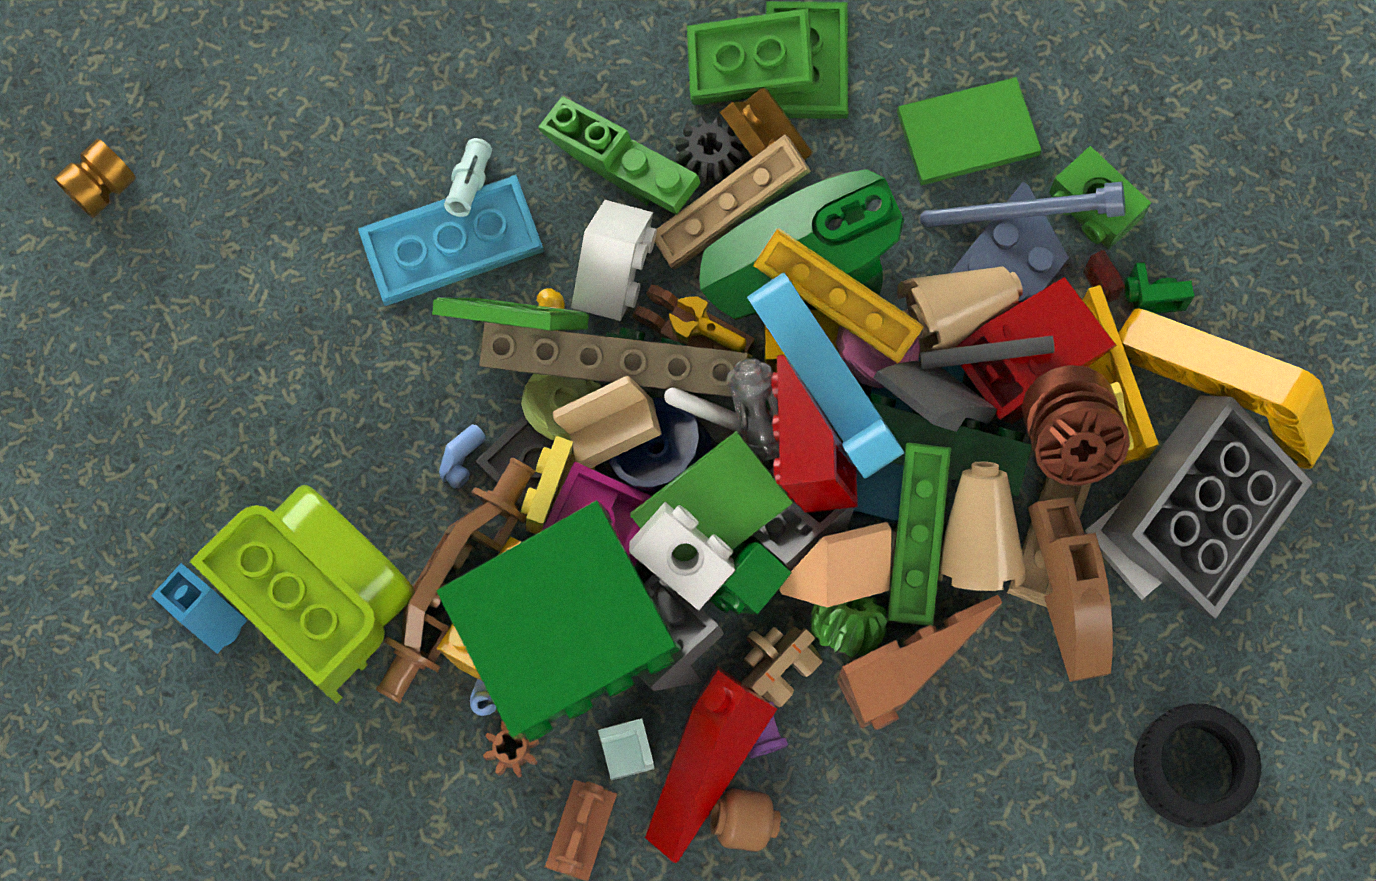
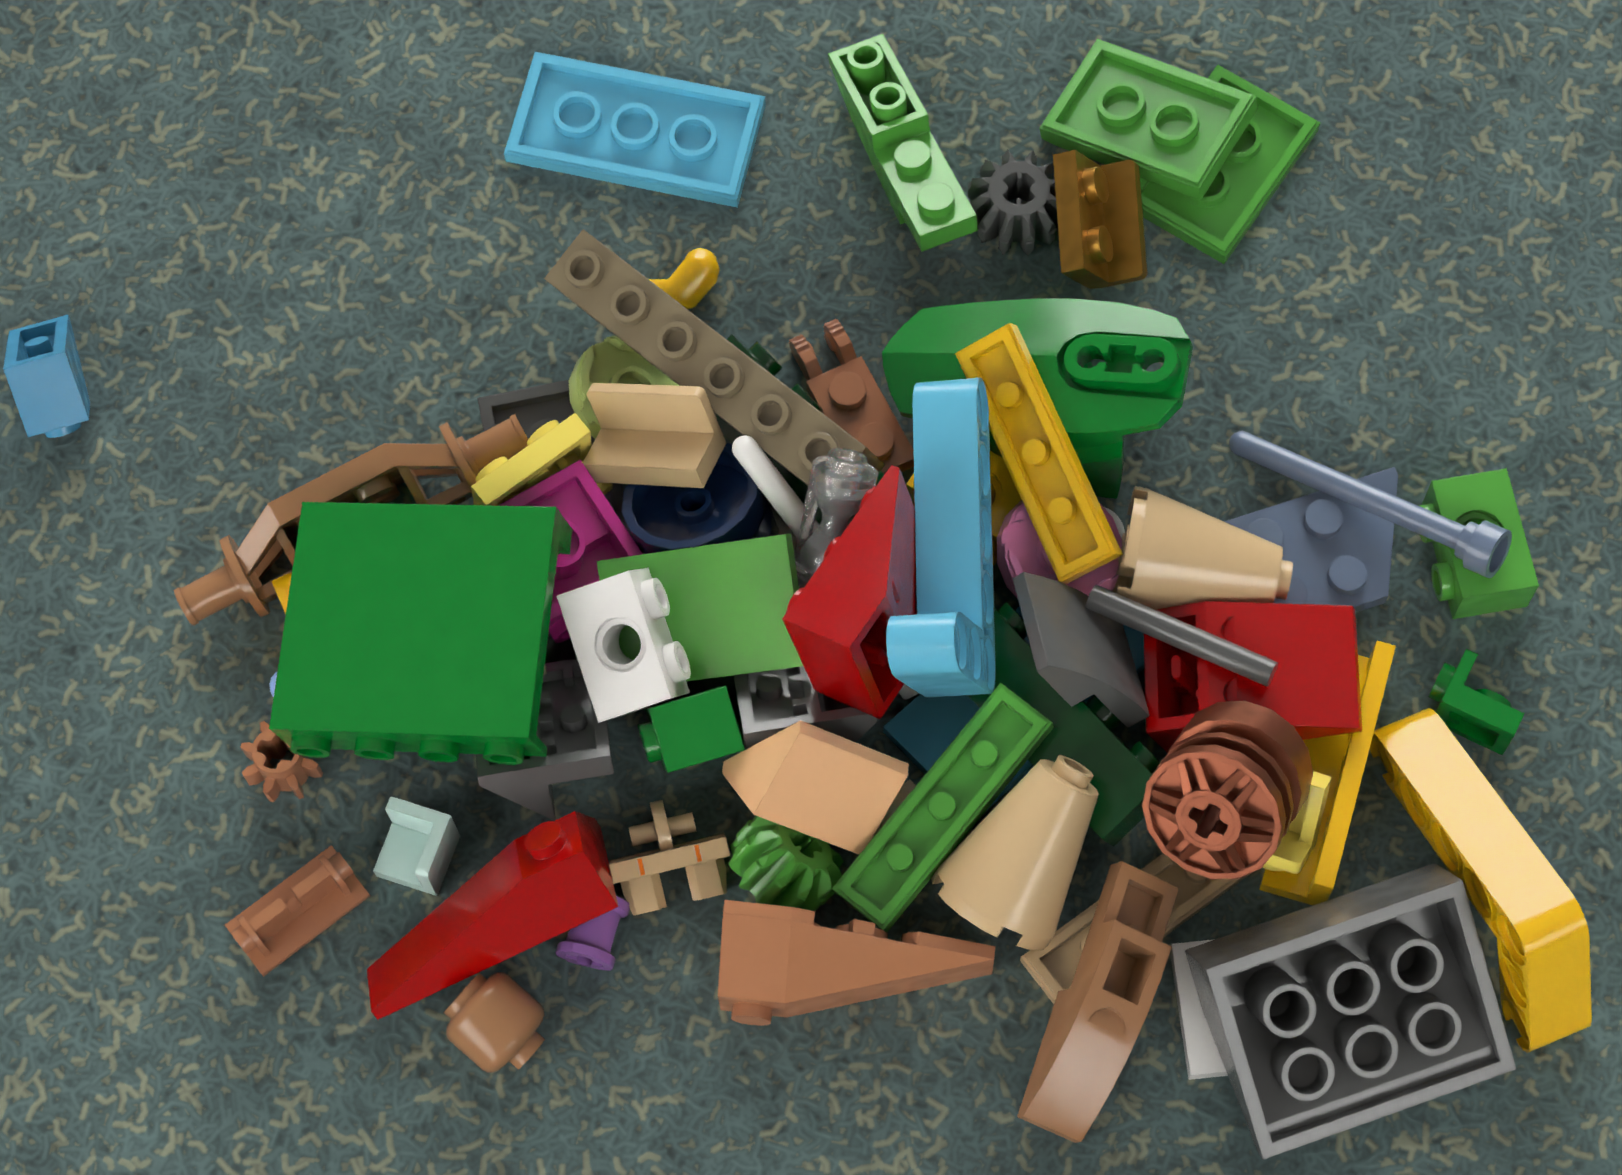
camera: 35 degrees right, 5 degrees down
lime brick [189,485,415,704] -> none
bright green tile [432,297,589,330] -> none
light blue arm [439,424,486,489] -> none
light aqua pin [444,138,492,217] -> none
white brick [571,200,657,321] -> none
tan tile [655,135,811,269] -> none
yellow bar [669,296,747,352] -> none
bright green tile [897,77,1041,186] -> none
clear red tile [1083,250,1125,304] -> none

